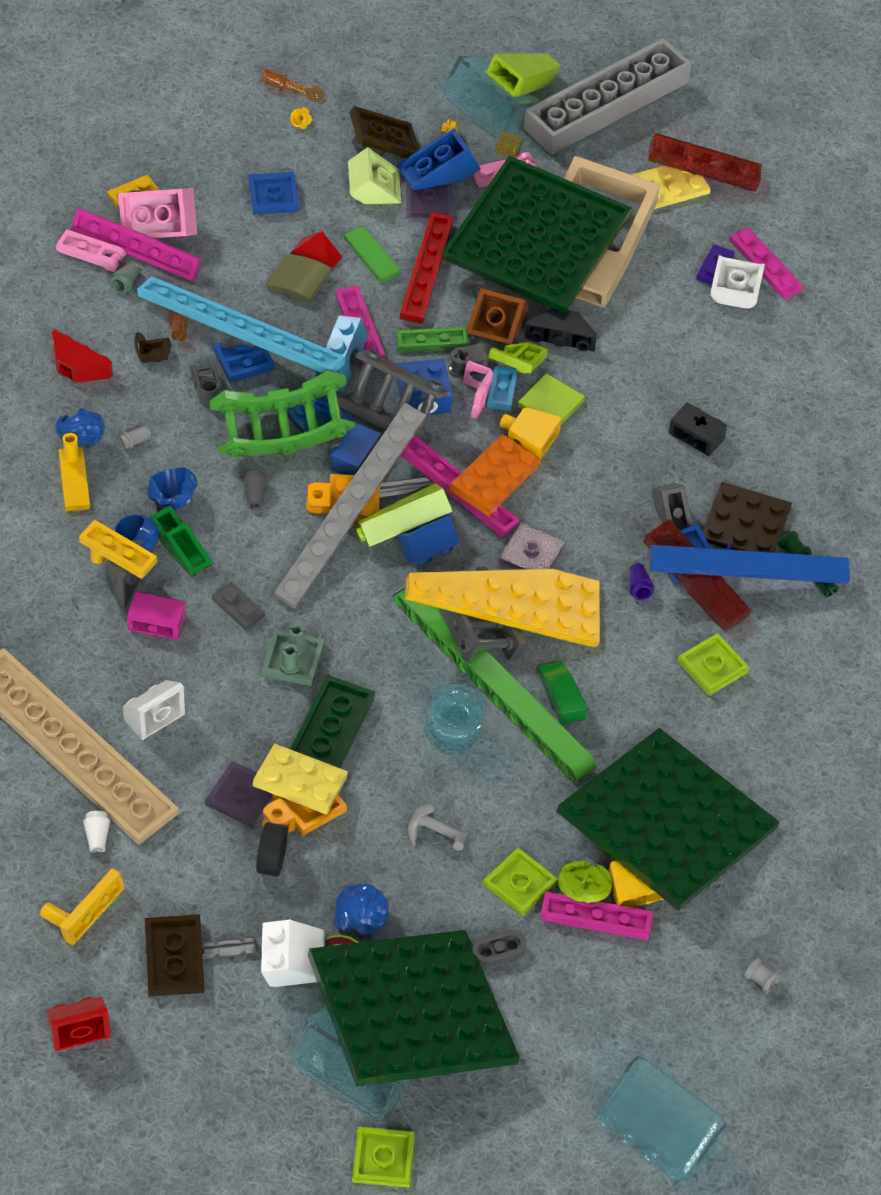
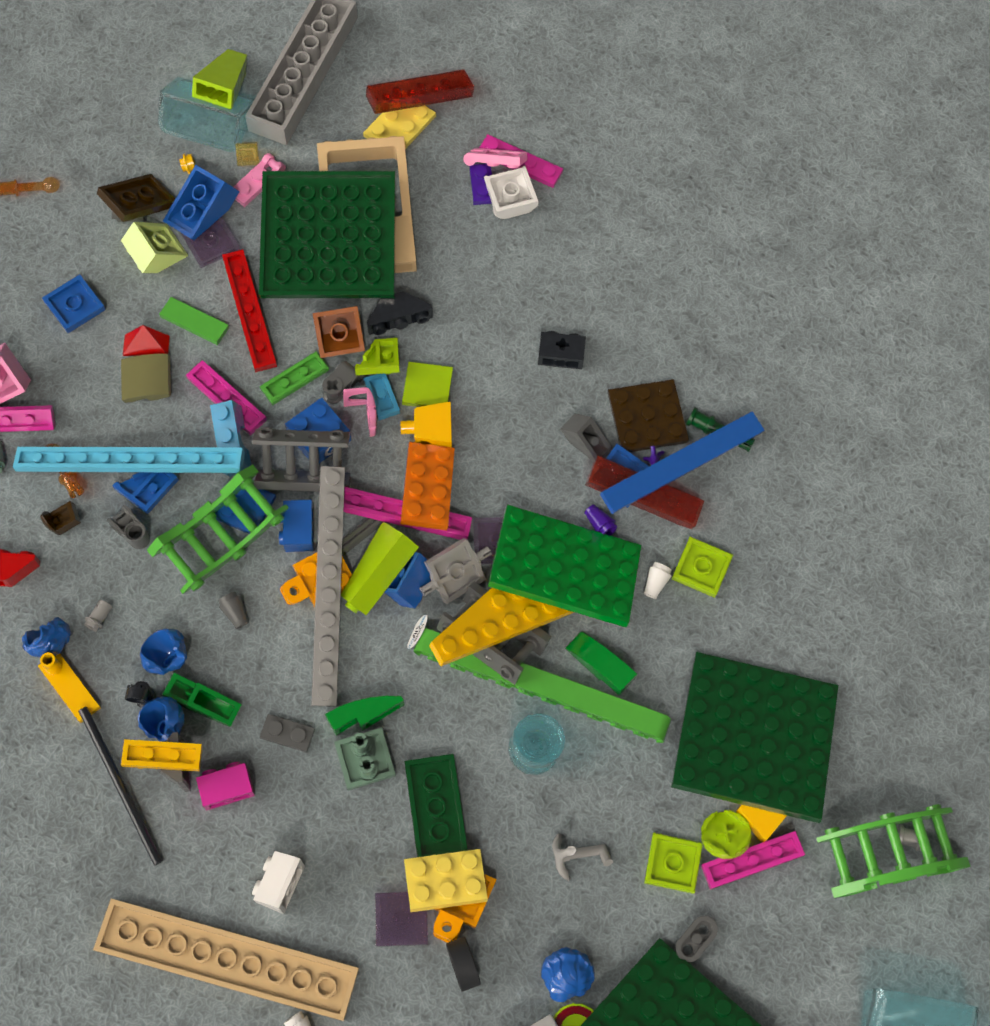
camera: 30 degrees left, 15 degrees up
yellow plate [290,107,312,130] -> none
none -> black piece [78,707,163,866]
none -> black connector [125,681,156,708]
none -> green slope [325,696,404,736]
none -> light grey plate [419,538,492,604]
none -> bright pink plate [463,148,527,168]
none -> green plate [488,504,641,628]
none -> white cone [643,562,672,599]
none -> bright green fence [816,804,971,898]

